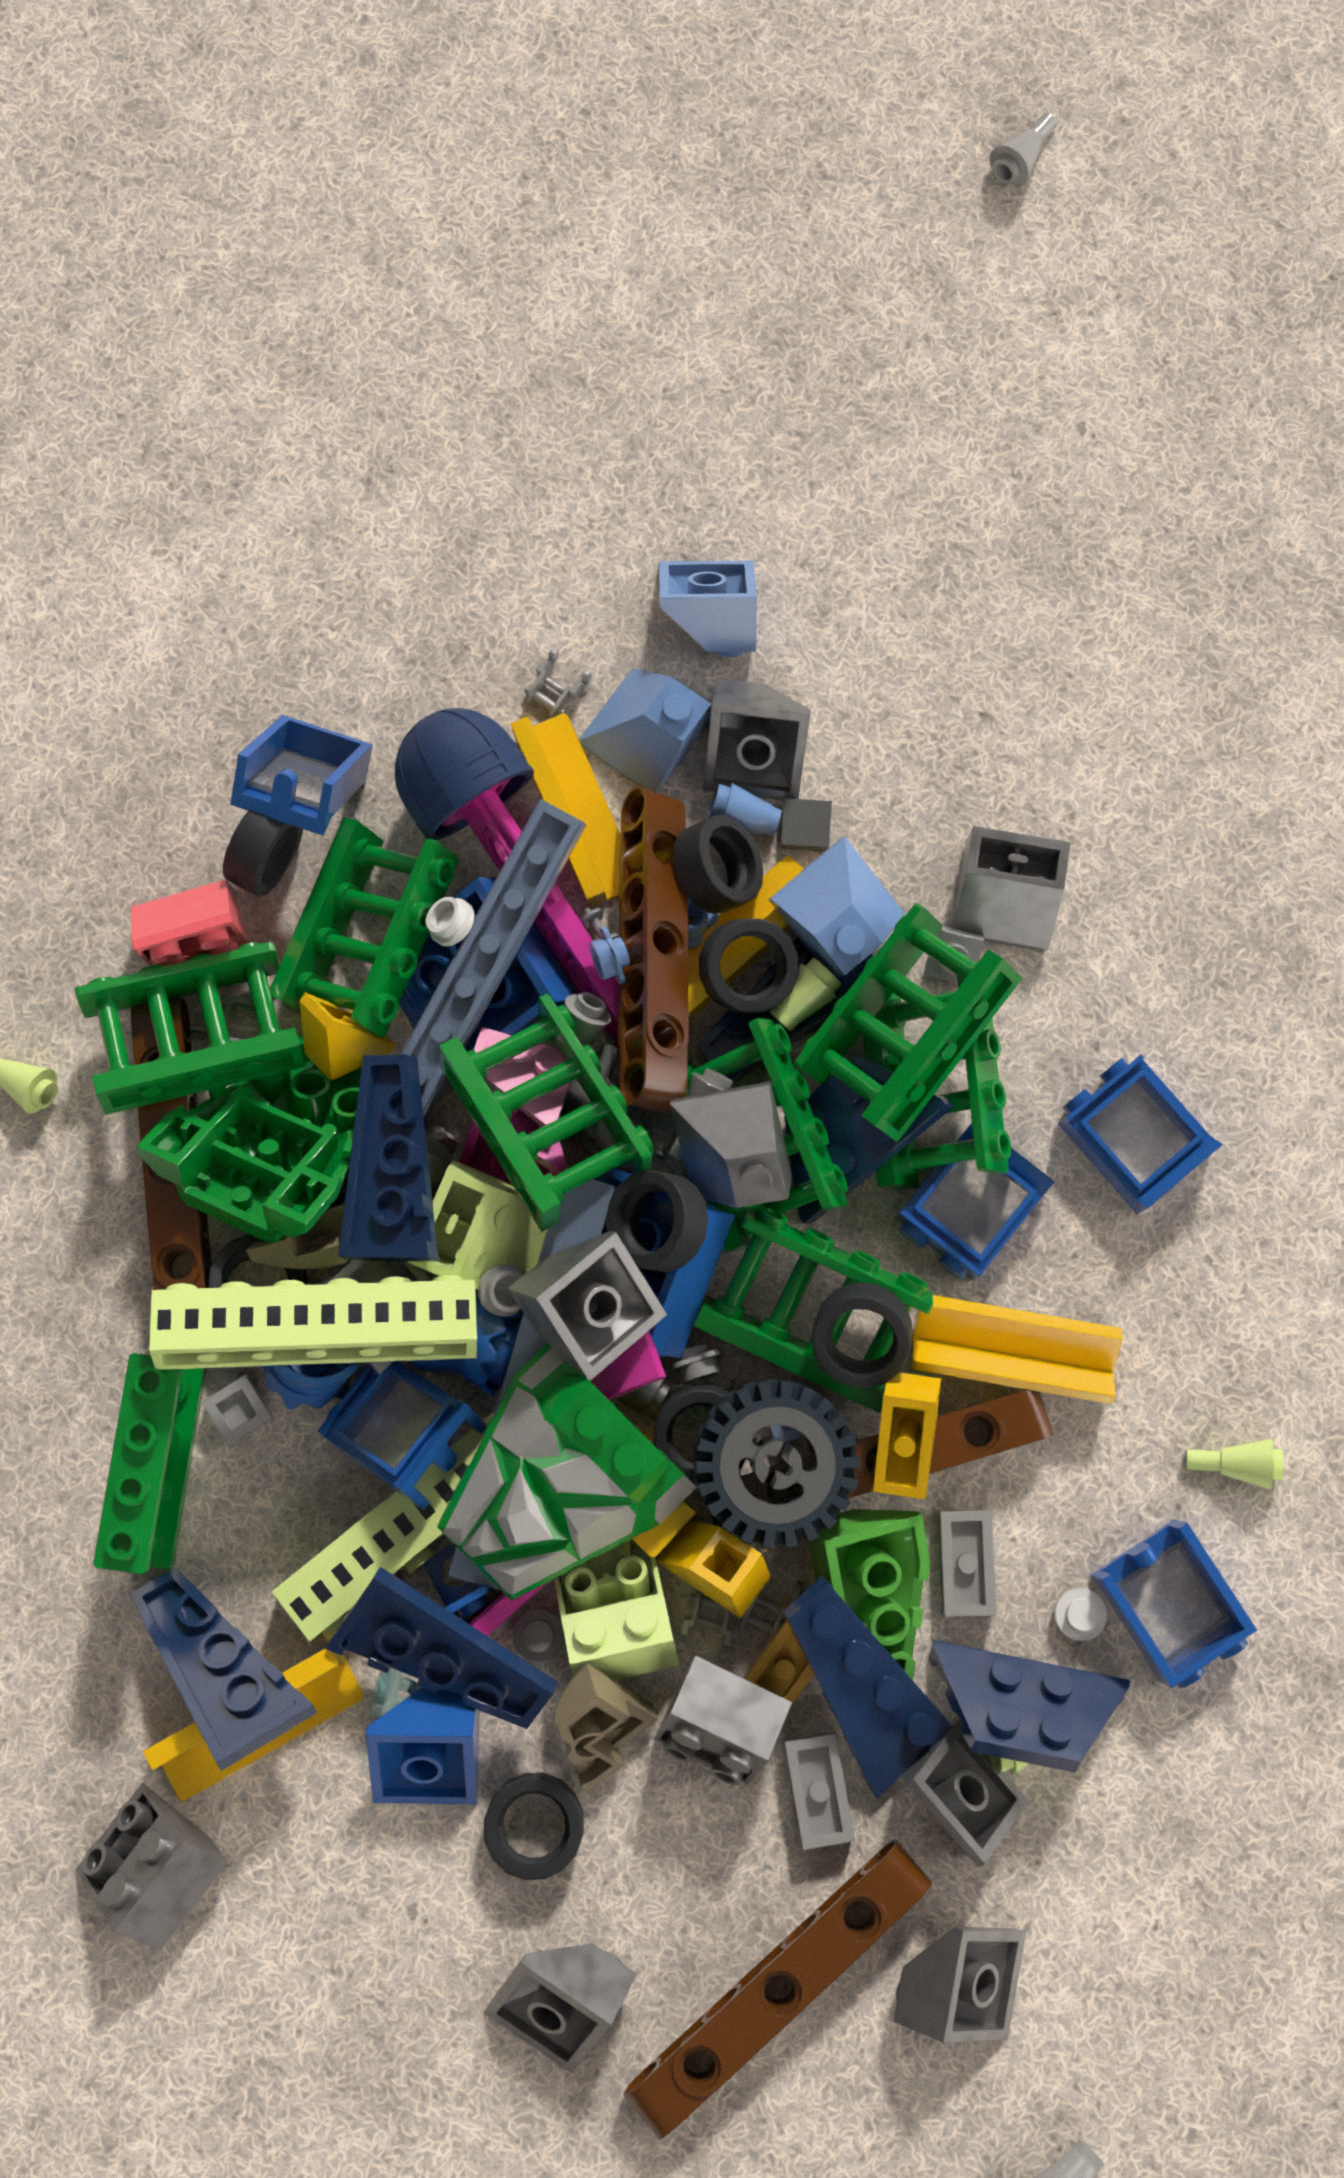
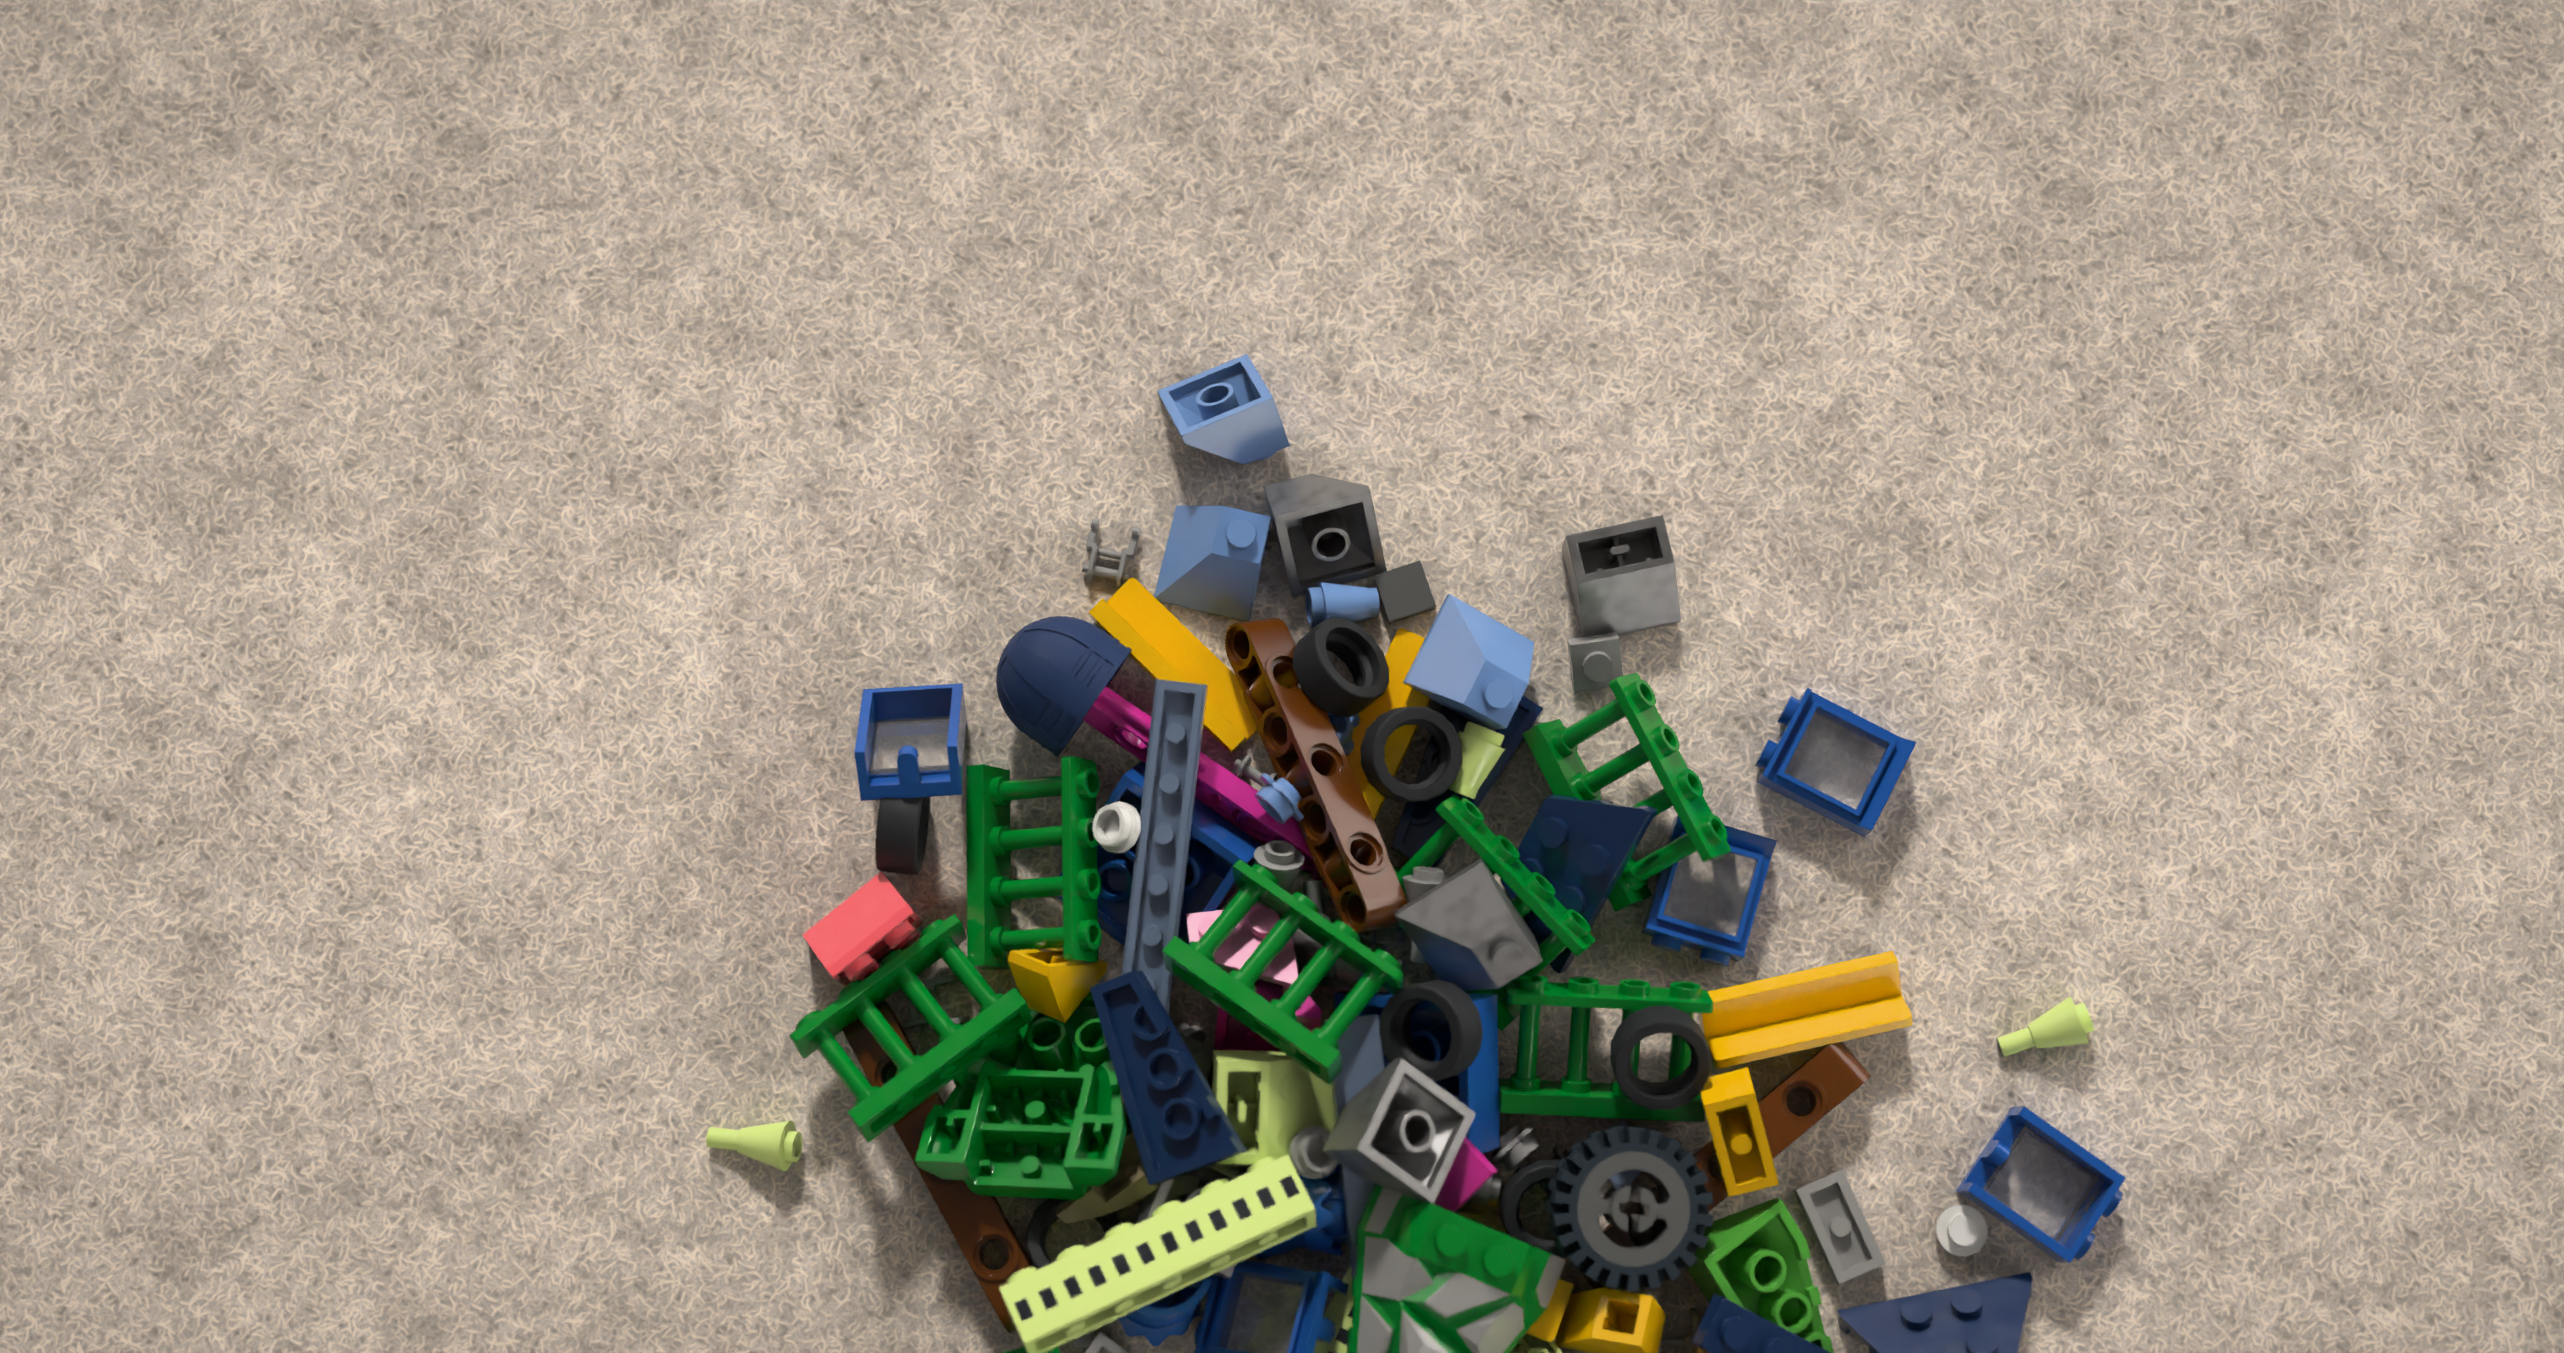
camera: 20 degrees left, 0 degrees up
green fence [795,903,1023,1142] -> none

